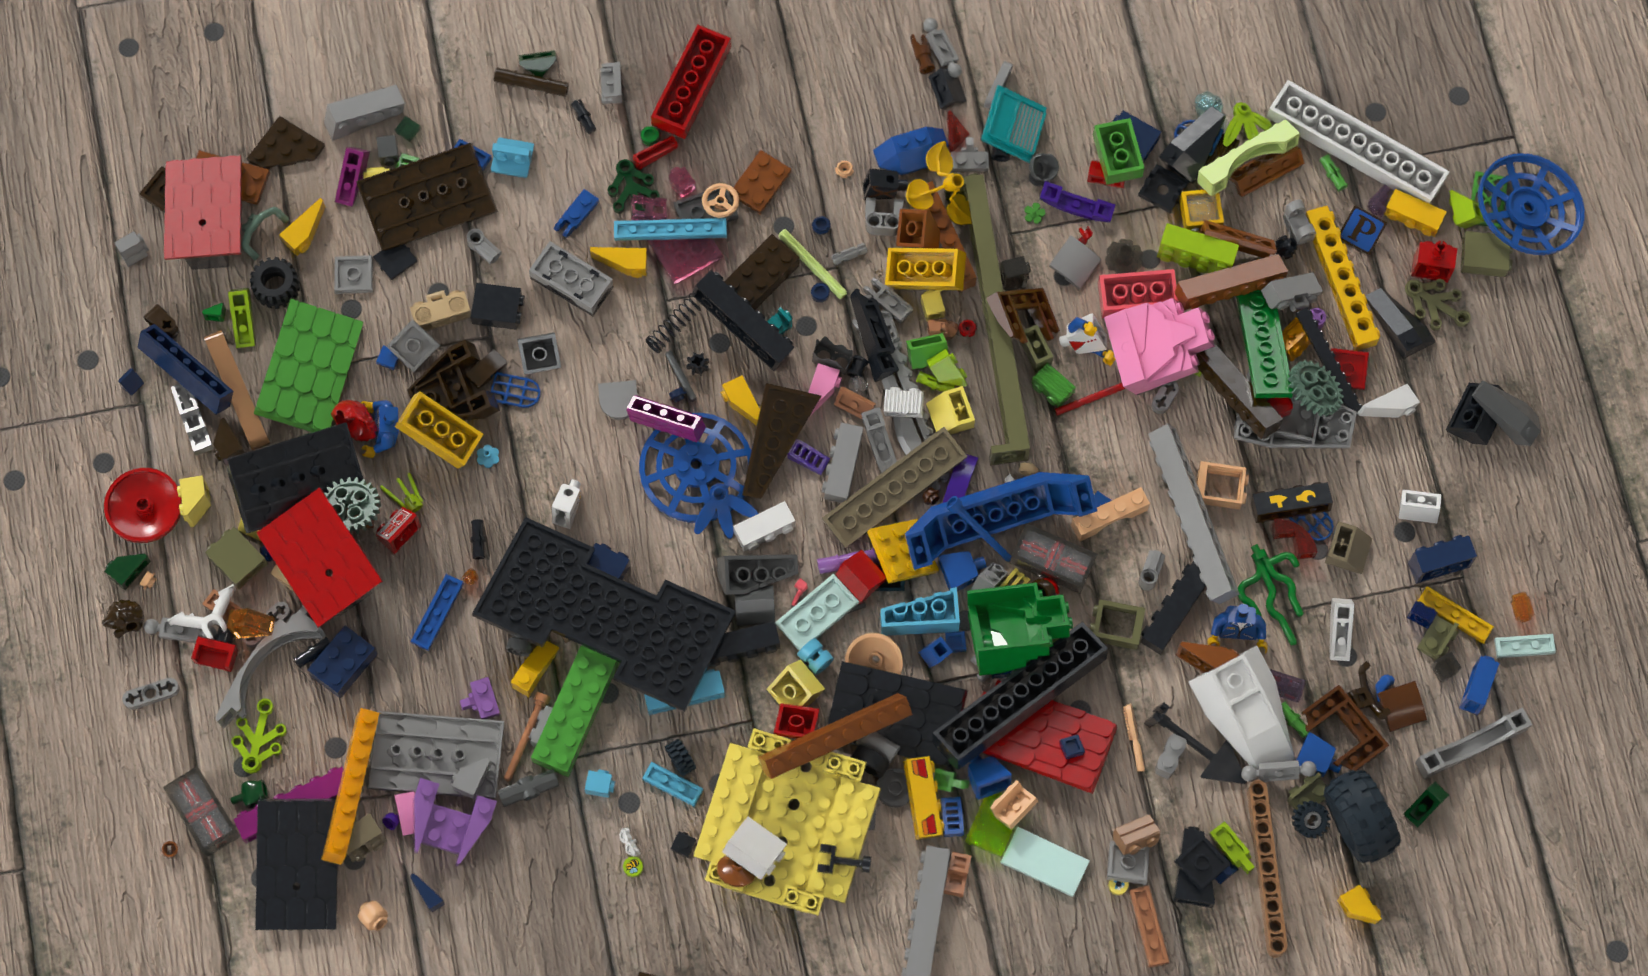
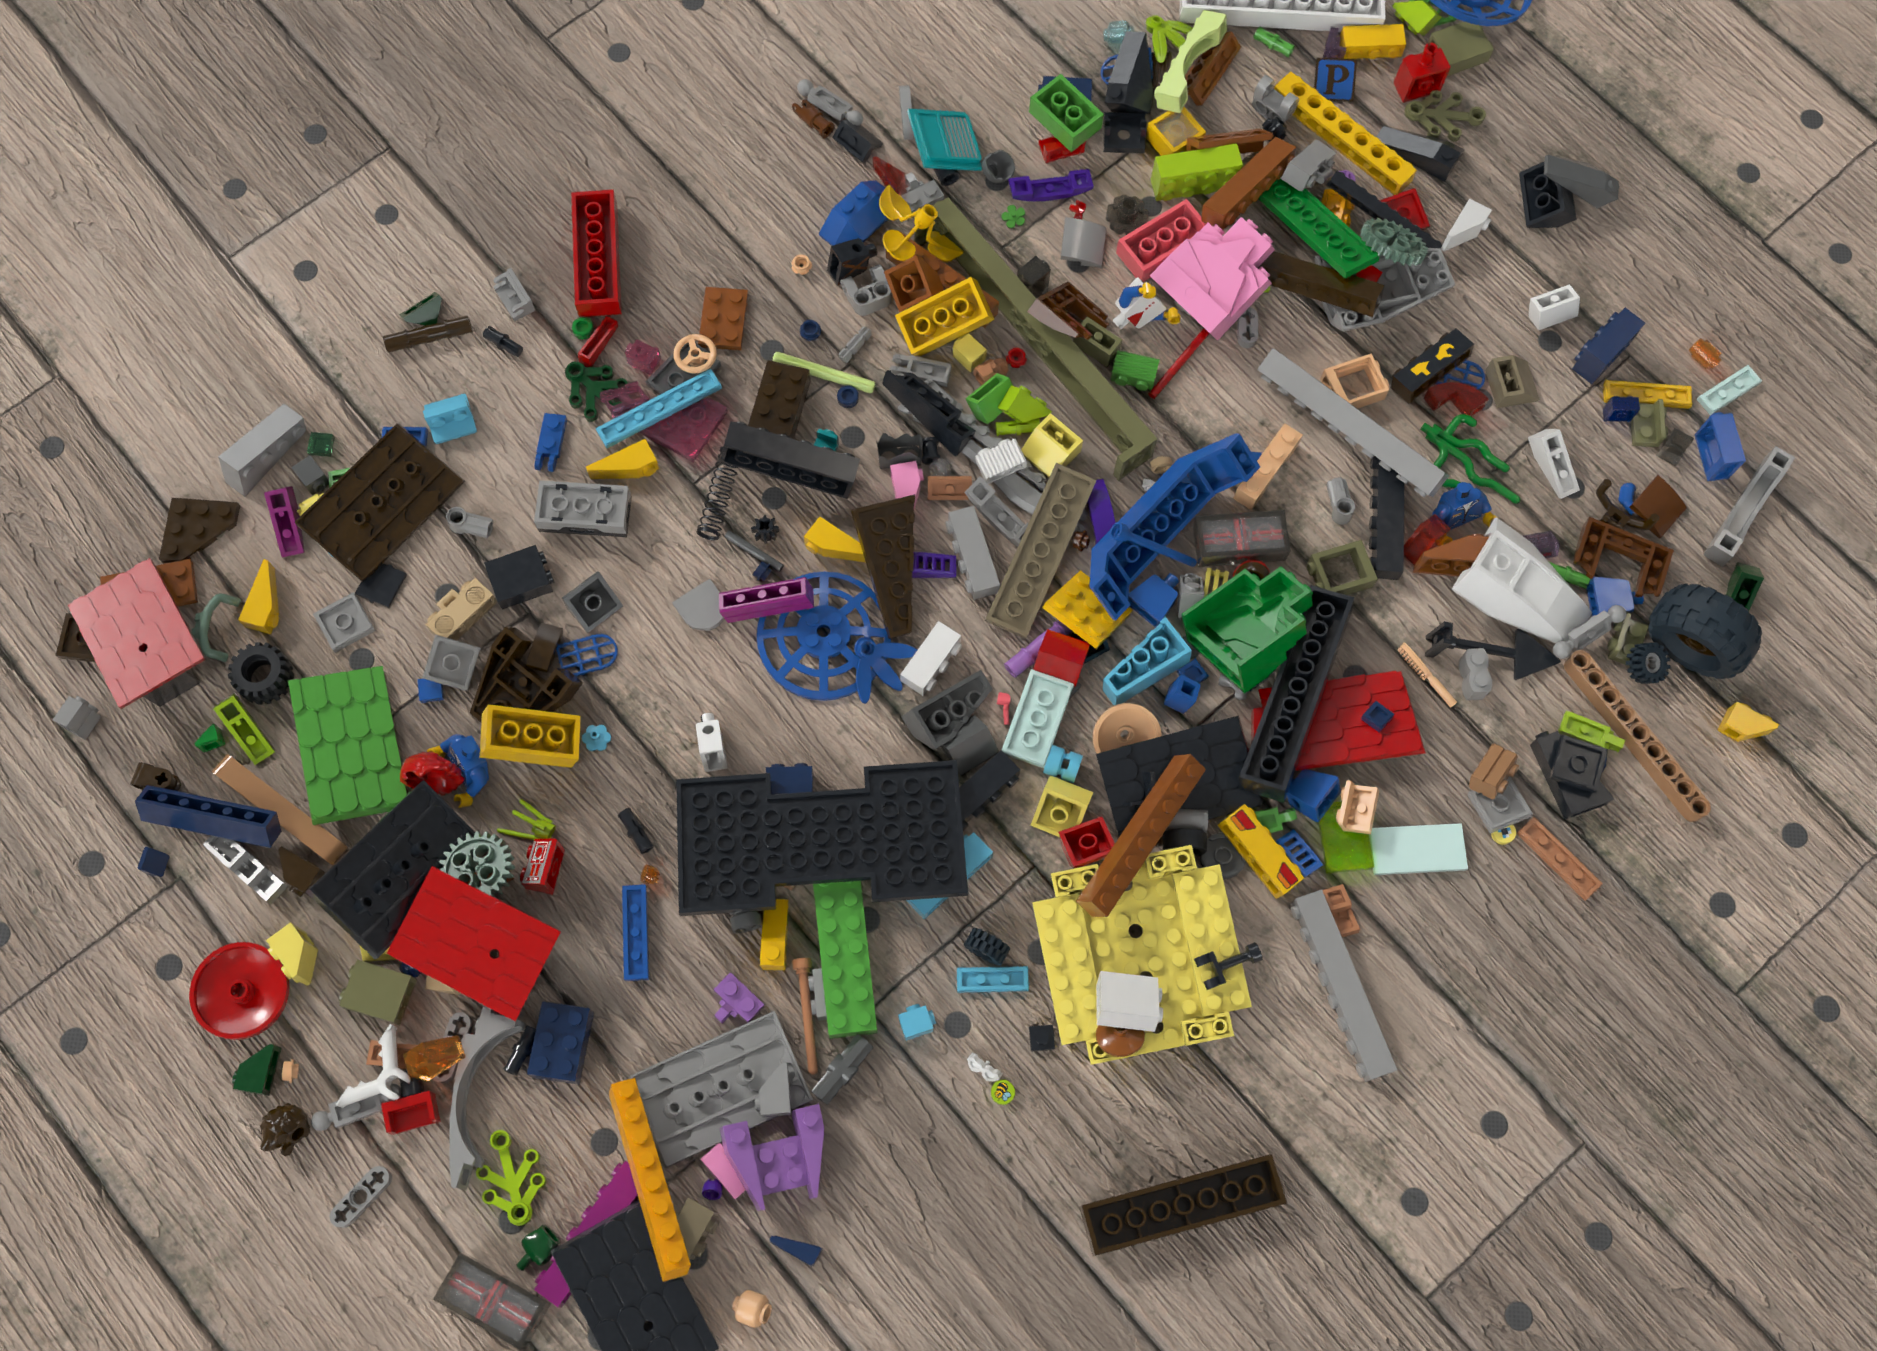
camera: 30 degrees left, 0 degrees up
none -> clear red slope [1404,514,1451,566]

